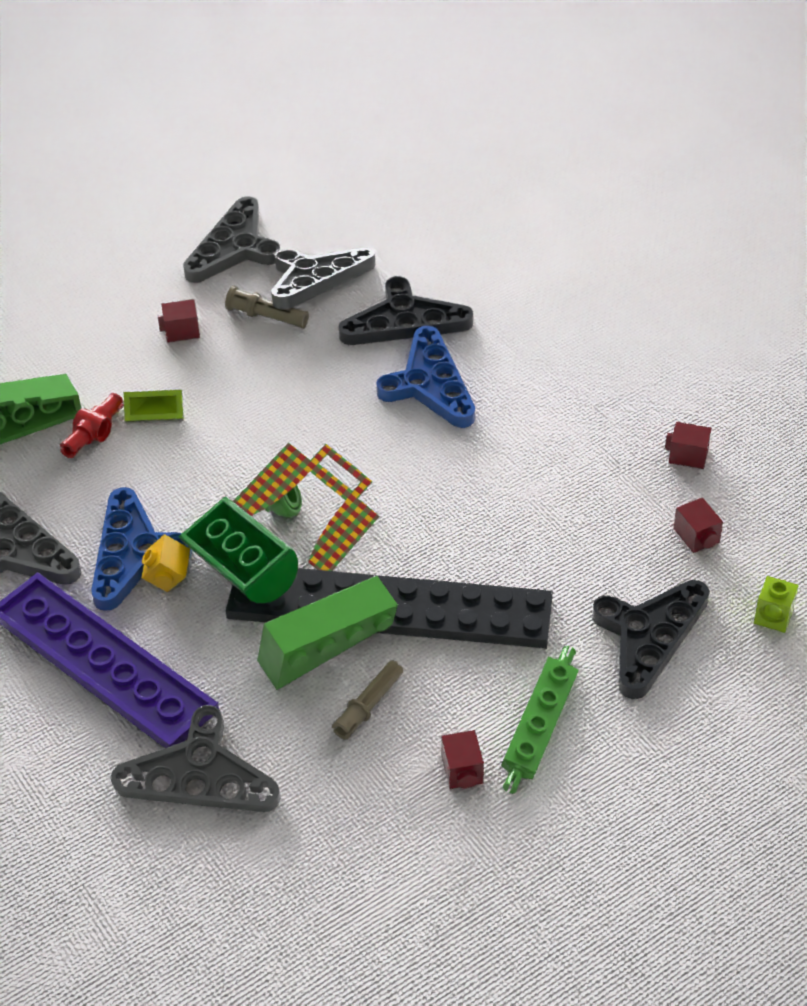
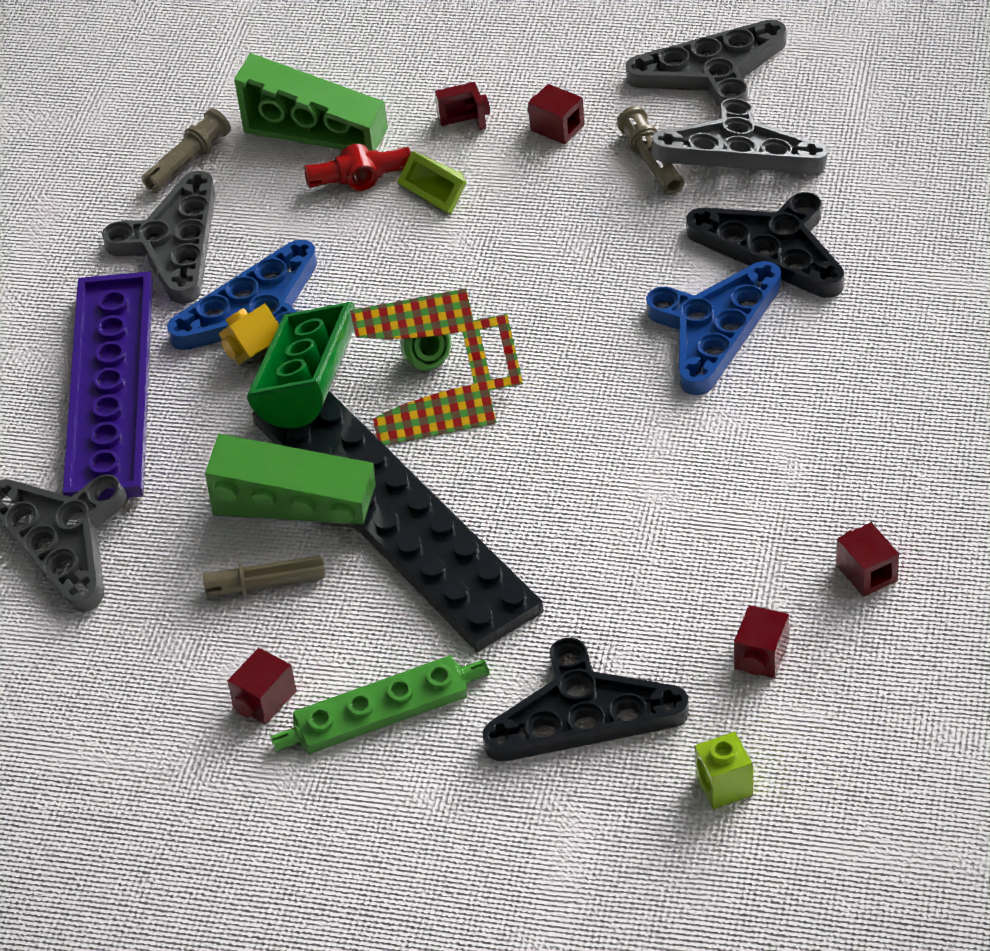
camera: 50 degrees right, 0 degrees up
none -> dark red bracket [435,82,490,130]

